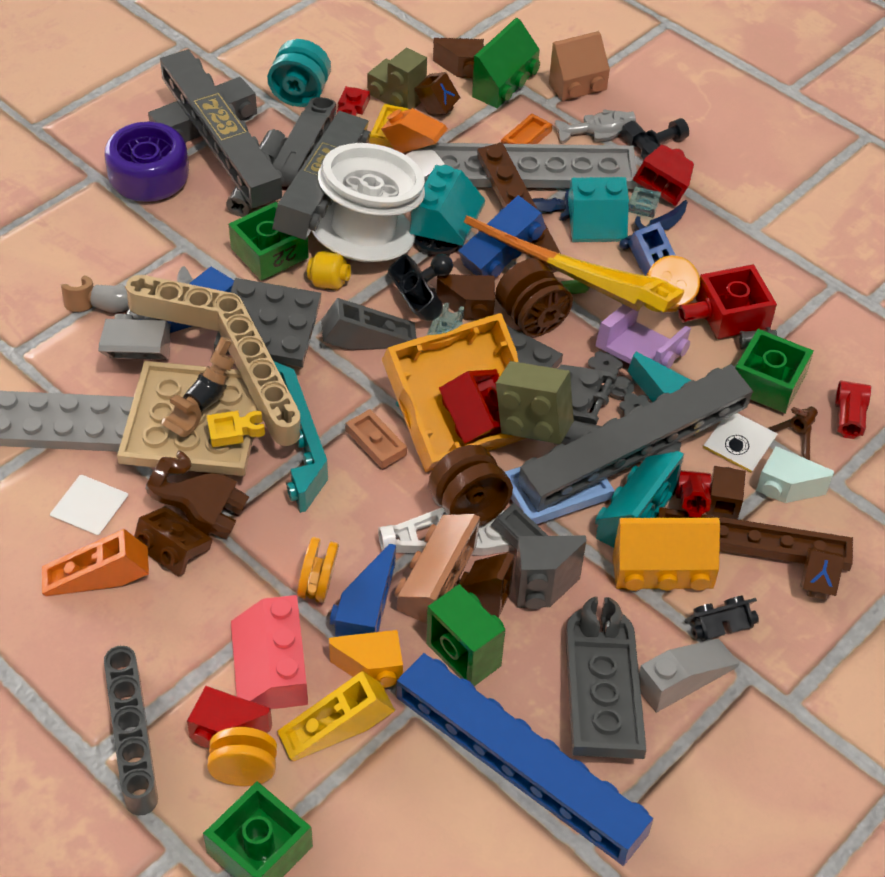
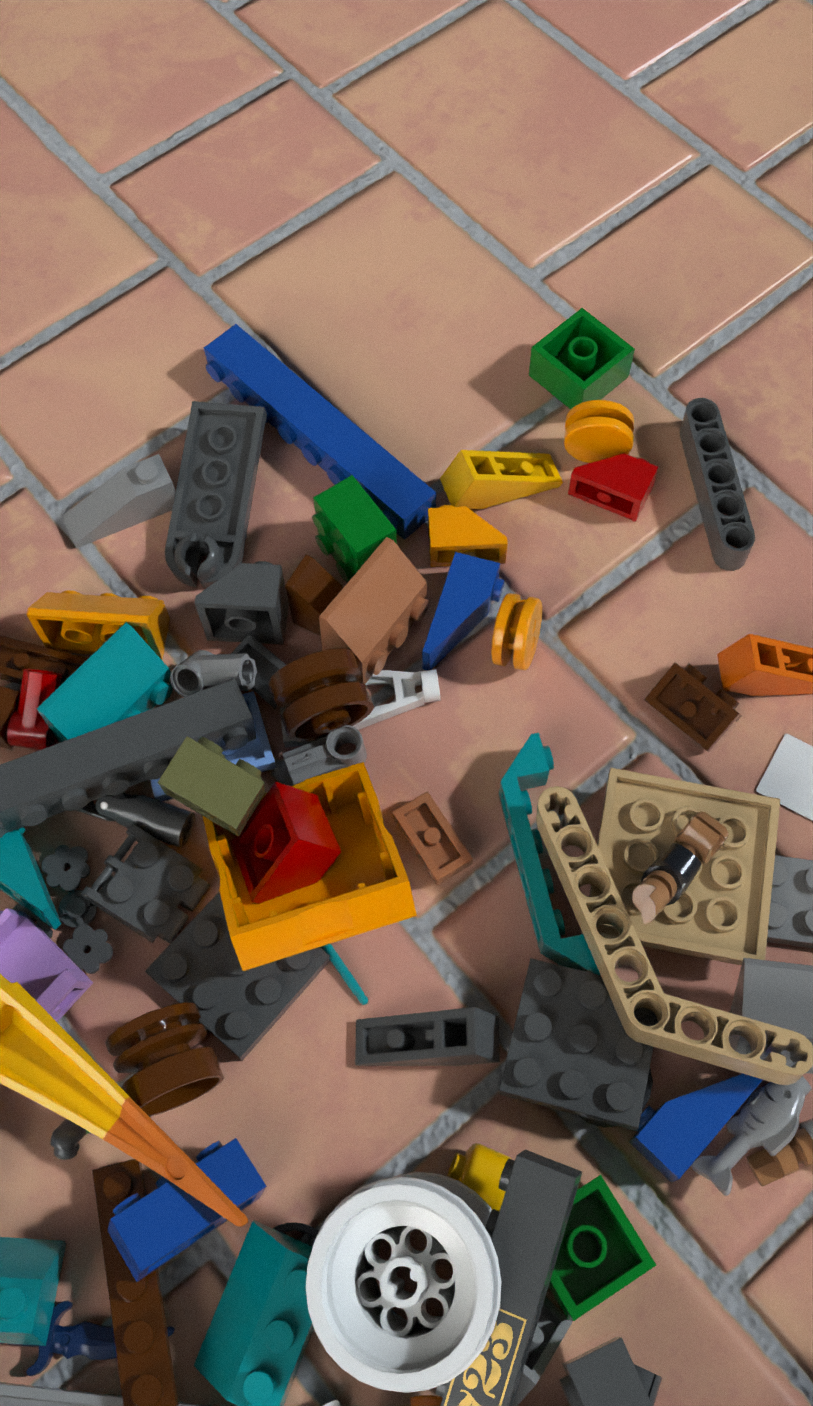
camera: 170 degrees left, 15 degrees up
reddish brown hips [145,451,249,539] -> none
yellow plate [207,411,265,448] -> none
coral slope [231,595,308,709] -> none
black piece [388,254,453,321] -> none
clear light blue plate [427,303,464,335] -> none
reddish brown slope [436,274,495,320] -> none
black hinge [684,595,759,641] -> none
none -> light grey piece [170,650,257,697]

